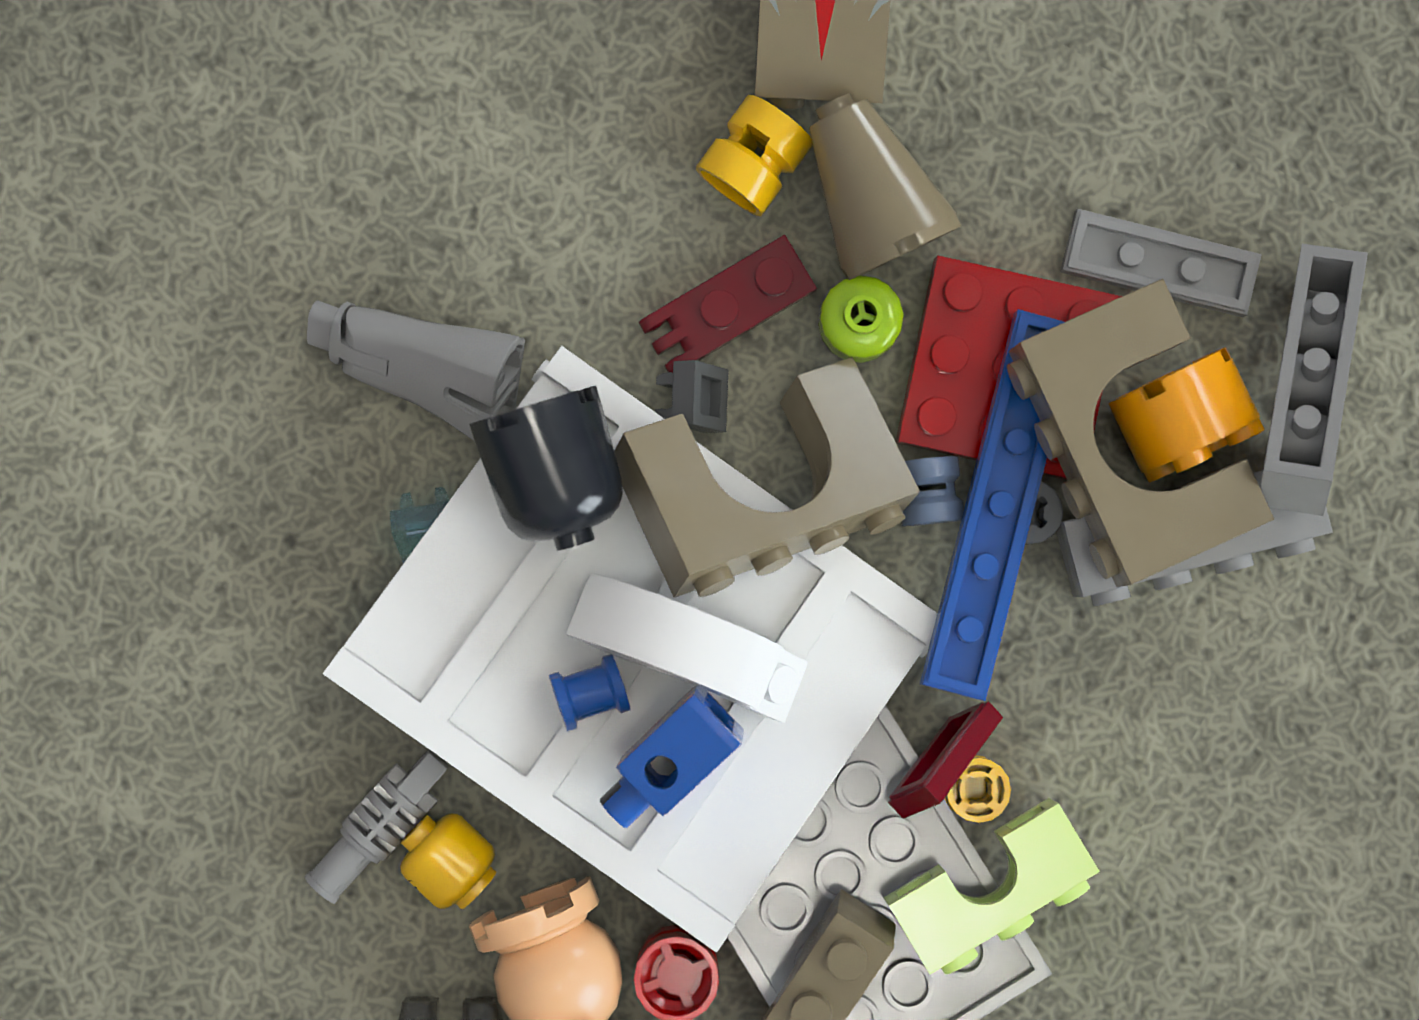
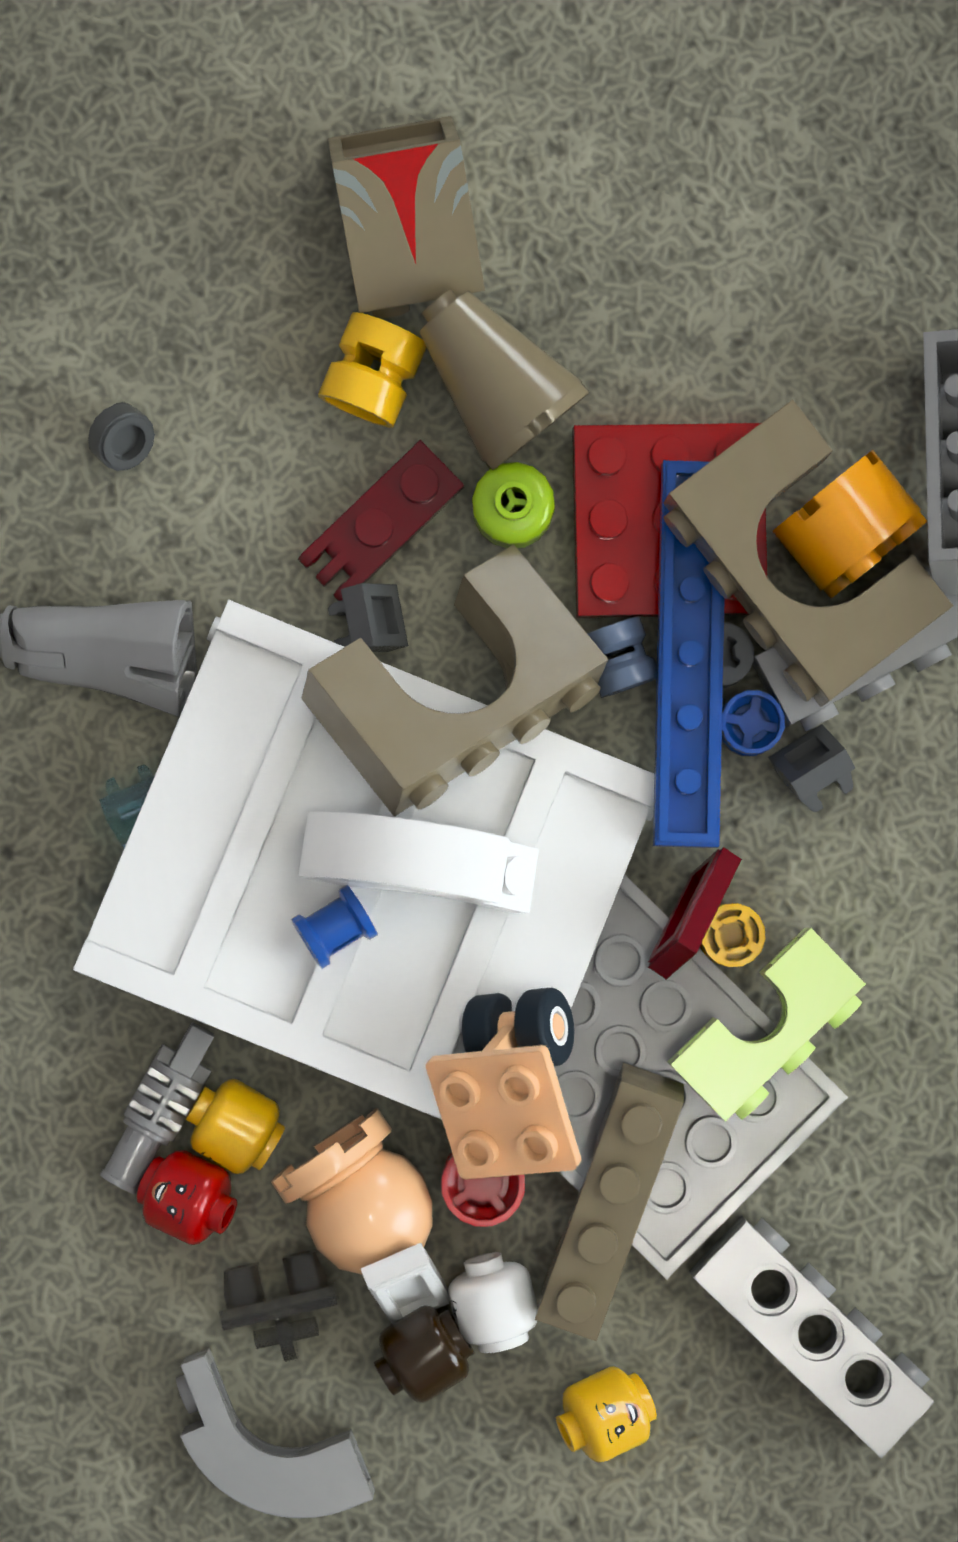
camera: 10 degrees left, 0 degrees up
black cylinder [469,385,623,551] -> none
blue torso [599,686,744,829] -> none
light grey tile [1060,209,1262,318] -> none
none -> dark grey tile [88,402,155,471]
none -> red head [136,1150,237,1245]
none -> light nougat plate [425,987,581,1179]
none -> blue wheel [722,690,785,756]
none -> dark grey tile [768,724,855,812]

